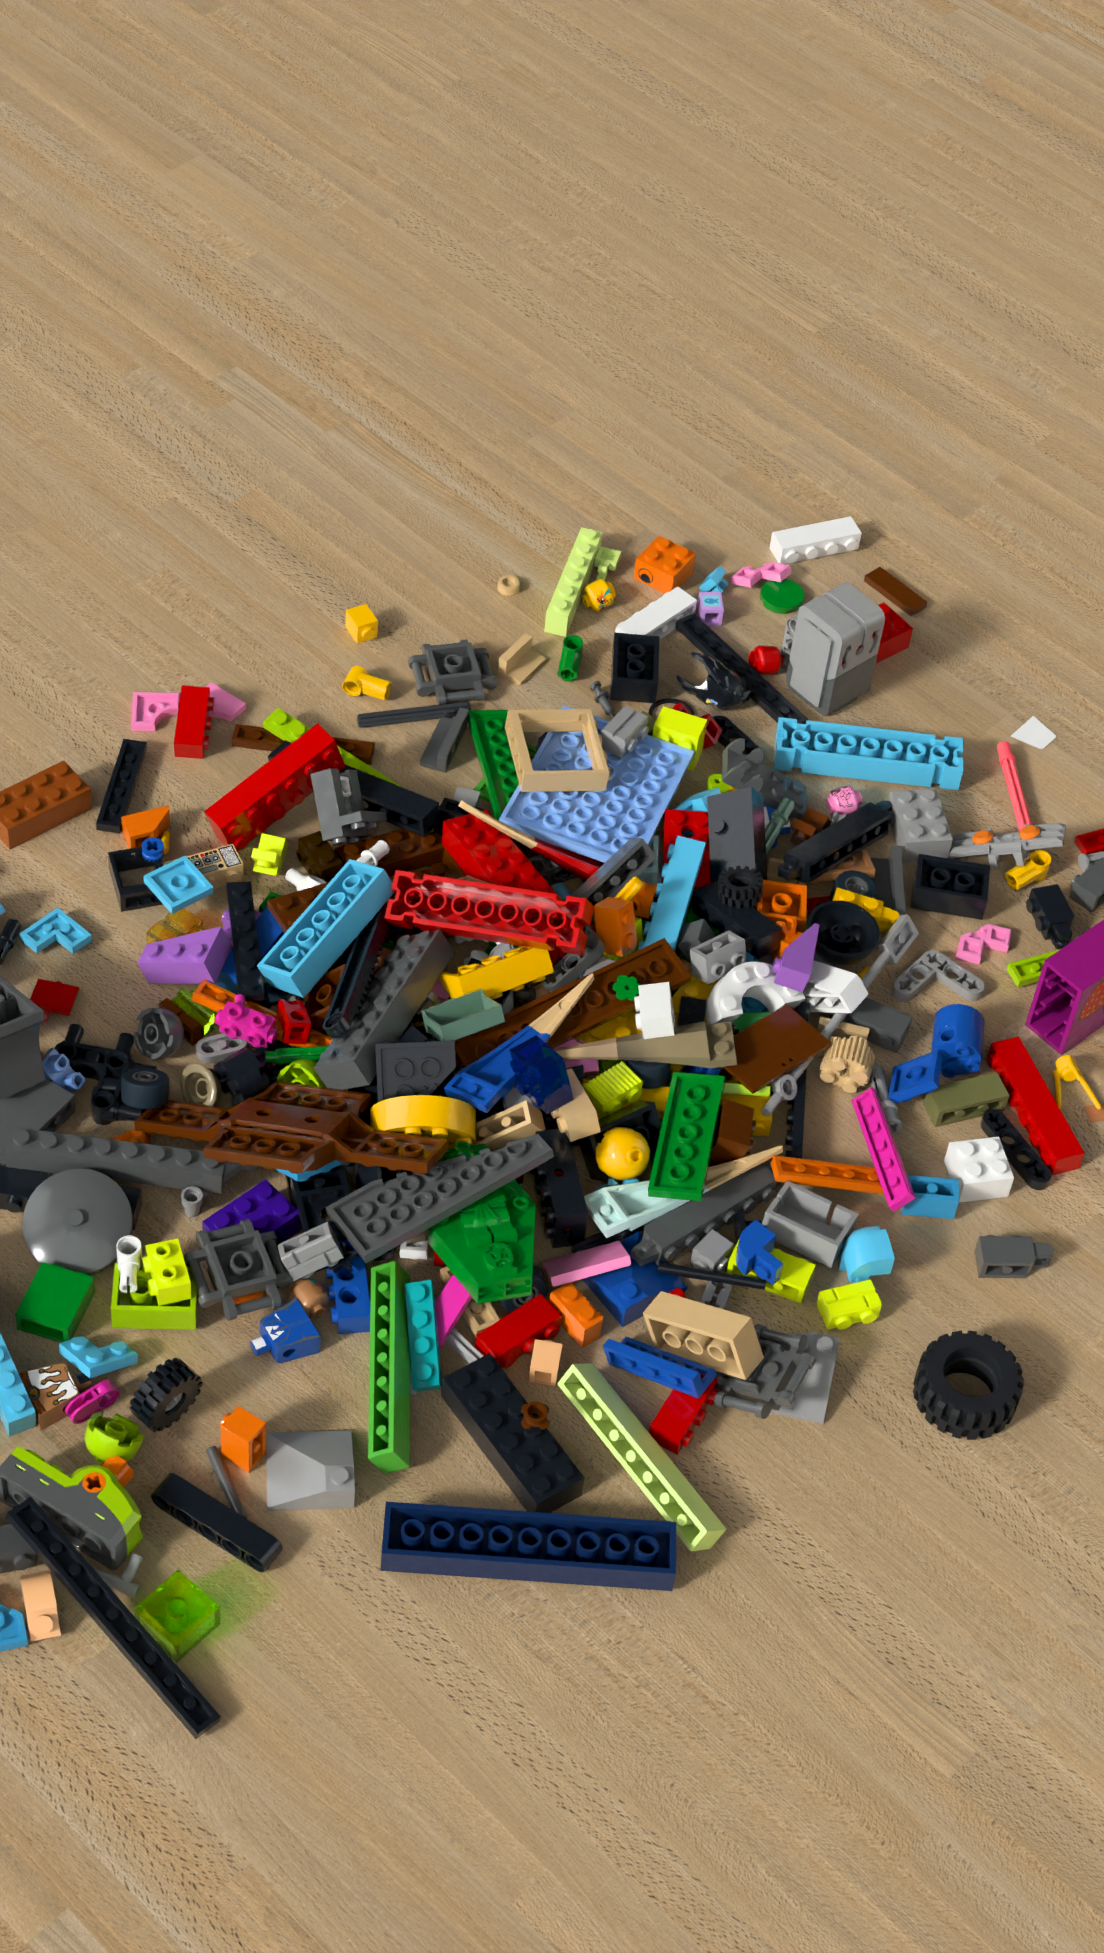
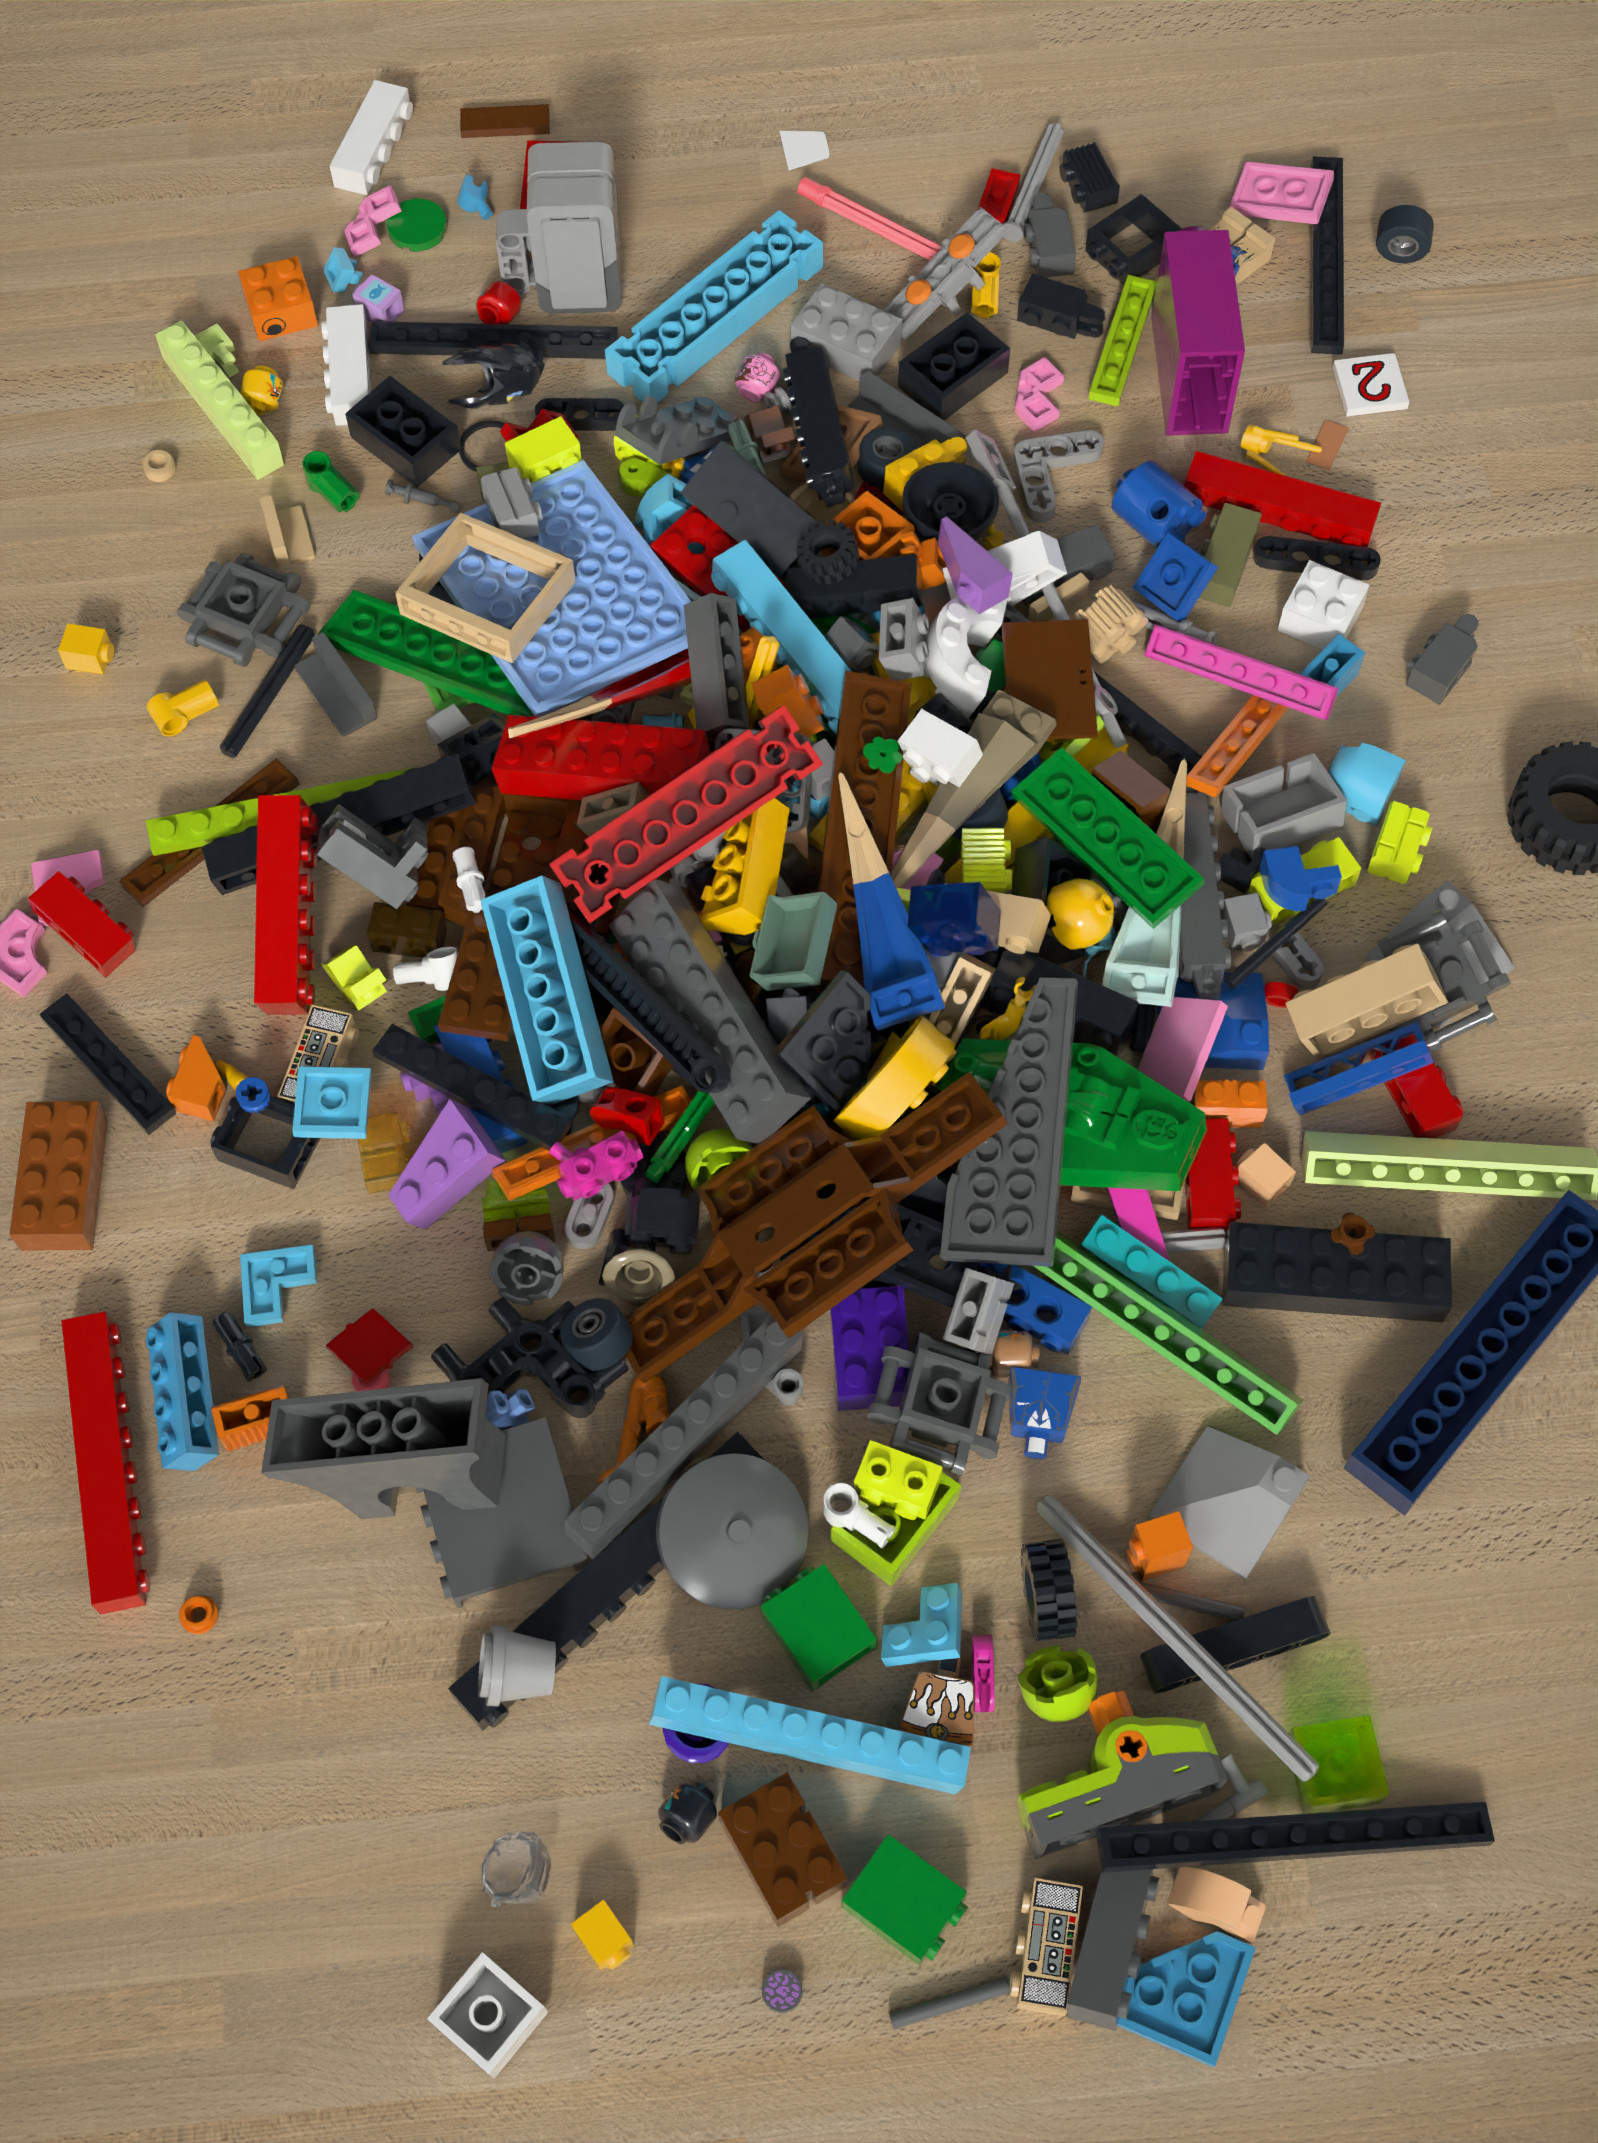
camera: 45 degrees left, 15 degrees up
none -> light grey axle [1037,1495,1319,1781]

